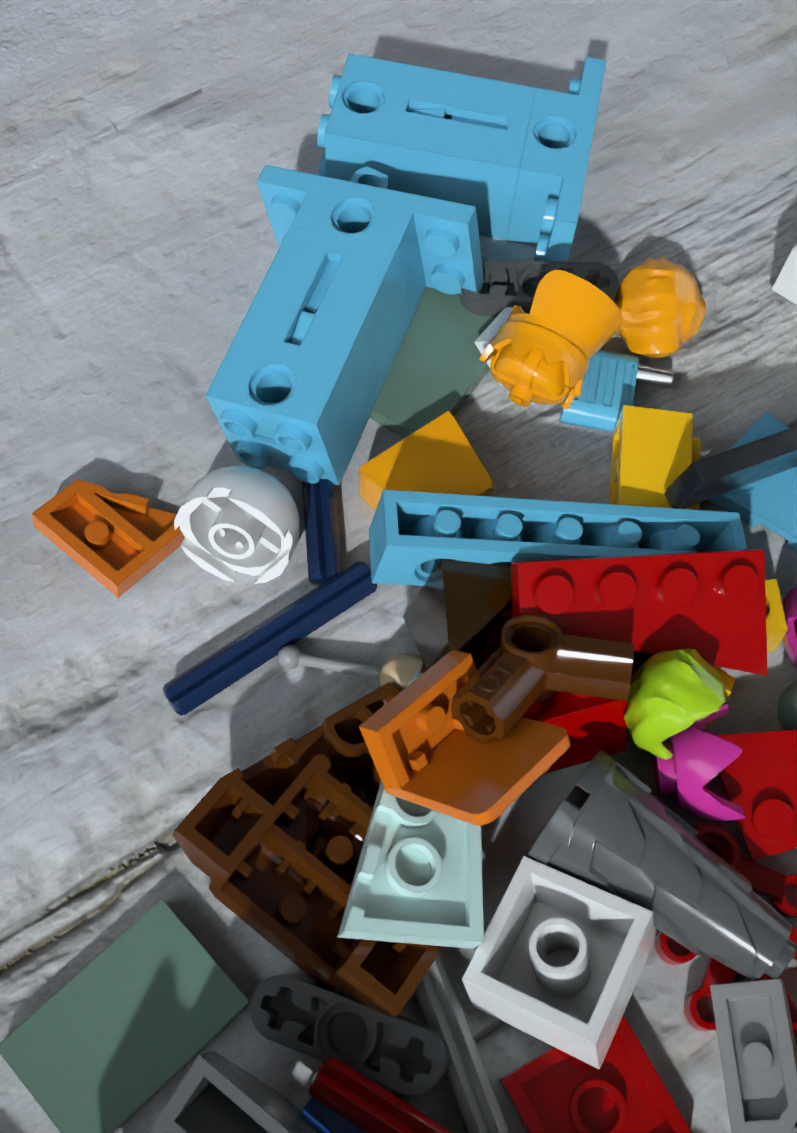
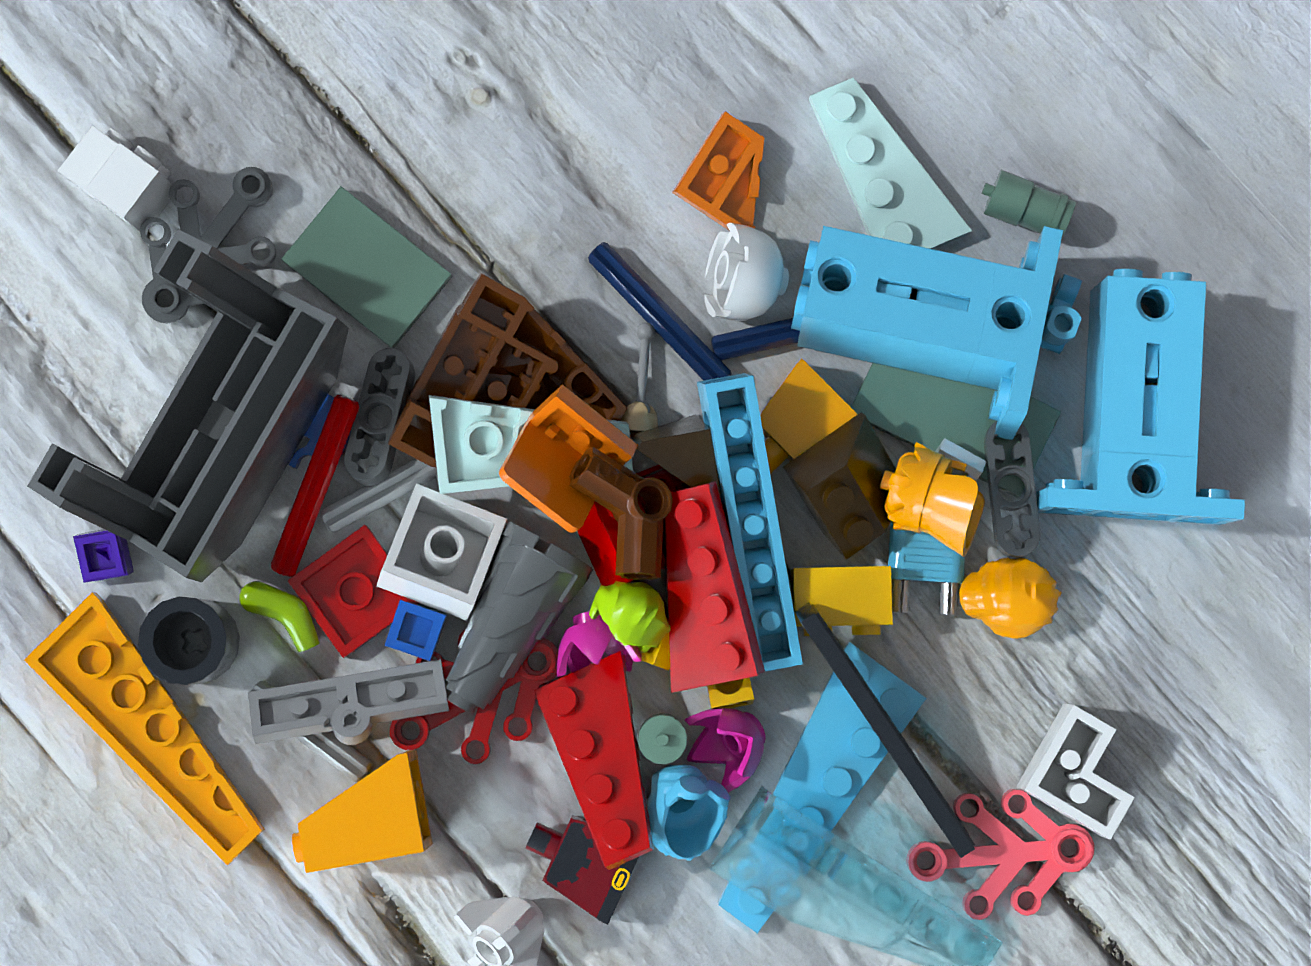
camera: 85 degrees right, 20 degrees up
none -> blue tile [384,600,448,661]
none -> dark brown slope [783,412,896,560]
none -> light aqua wing [809,78,972,249]
none -> sand green piece [981,169,1076,237]

